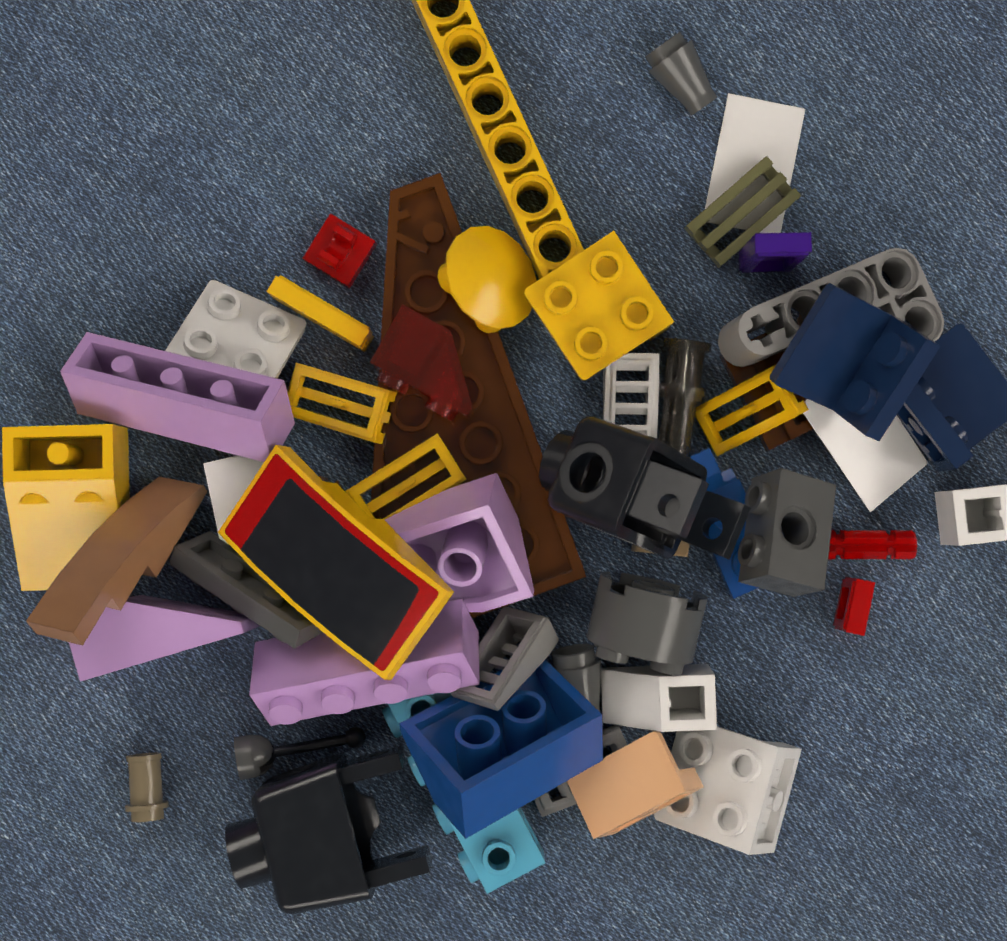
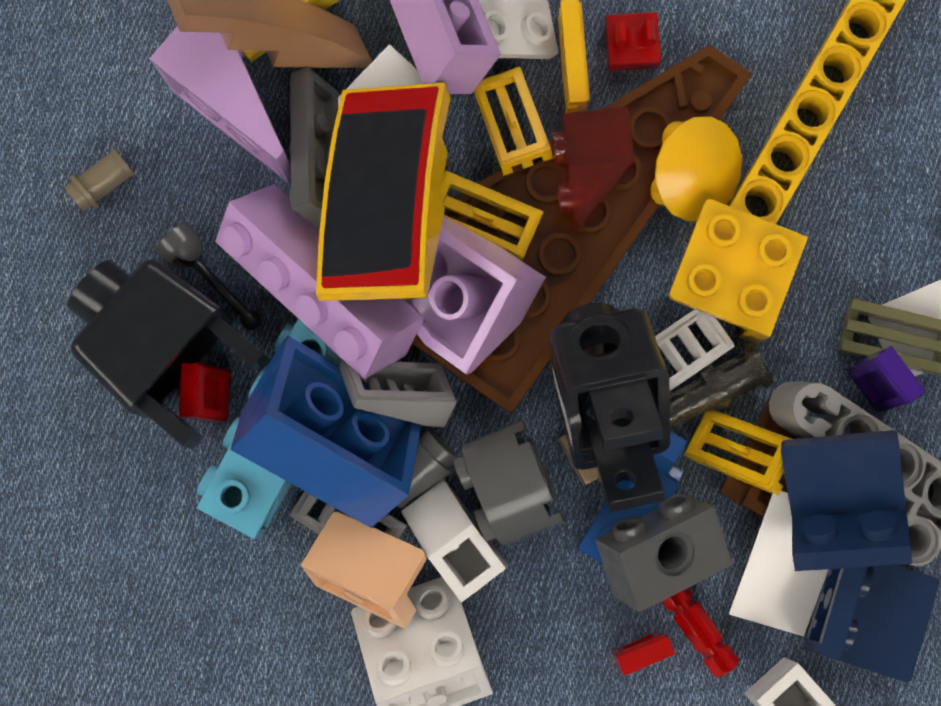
camera: 55 degrees right, 5 degrees down
none -> red tile [178,363,231,422]

